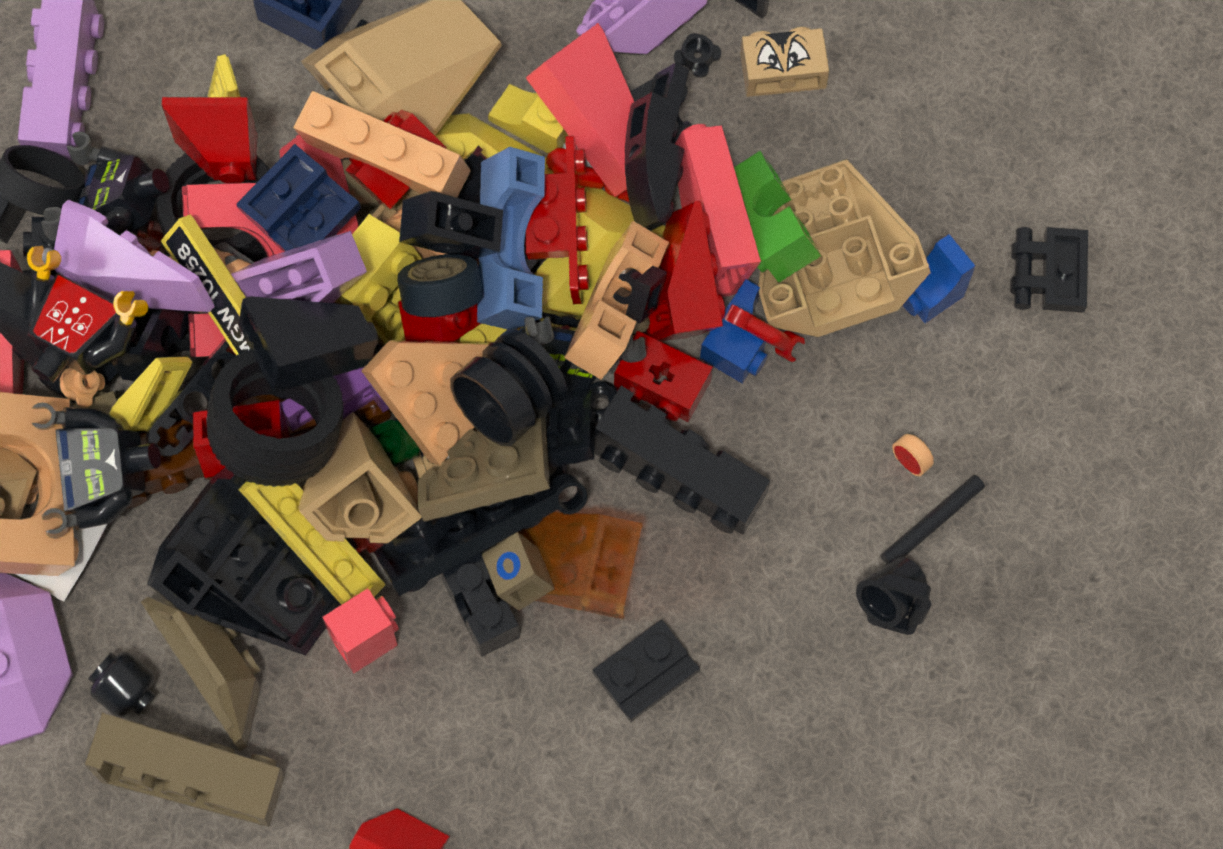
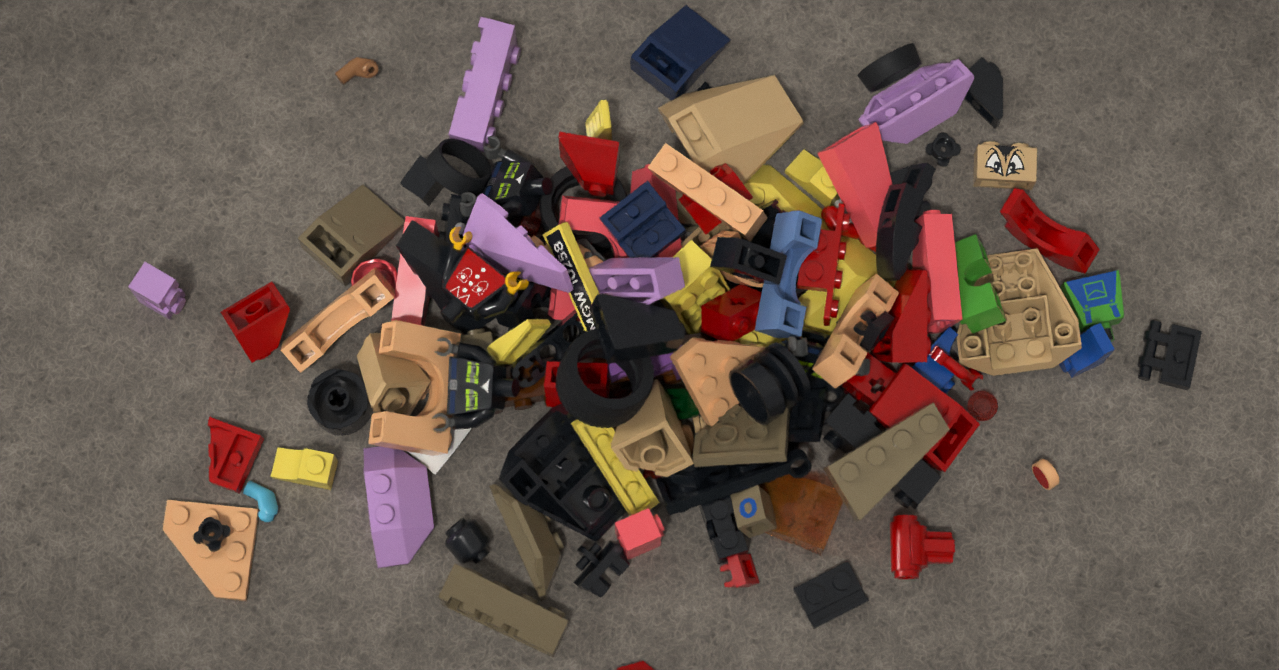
camera: 10 degrees right, 5 degrees up
light nougat plate [60,367,105,408] -> none
black wheel [397,254,482,317] -> none
black piece [856,557,931,635] -> none
black bar [880,475,985,564] -> none
none -> black hips [573,541,630,597]
none -> red tile [720,554,760,588]
none -> dark tan wedge [823,403,950,521]
none -> red slope [869,363,980,472]
none -> red piece [890,515,955,580]
none -> clear red plate [967,391,998,421]
none -> red arch [1000,188,1100,274]
none -> torso [1060,270,1124,342]

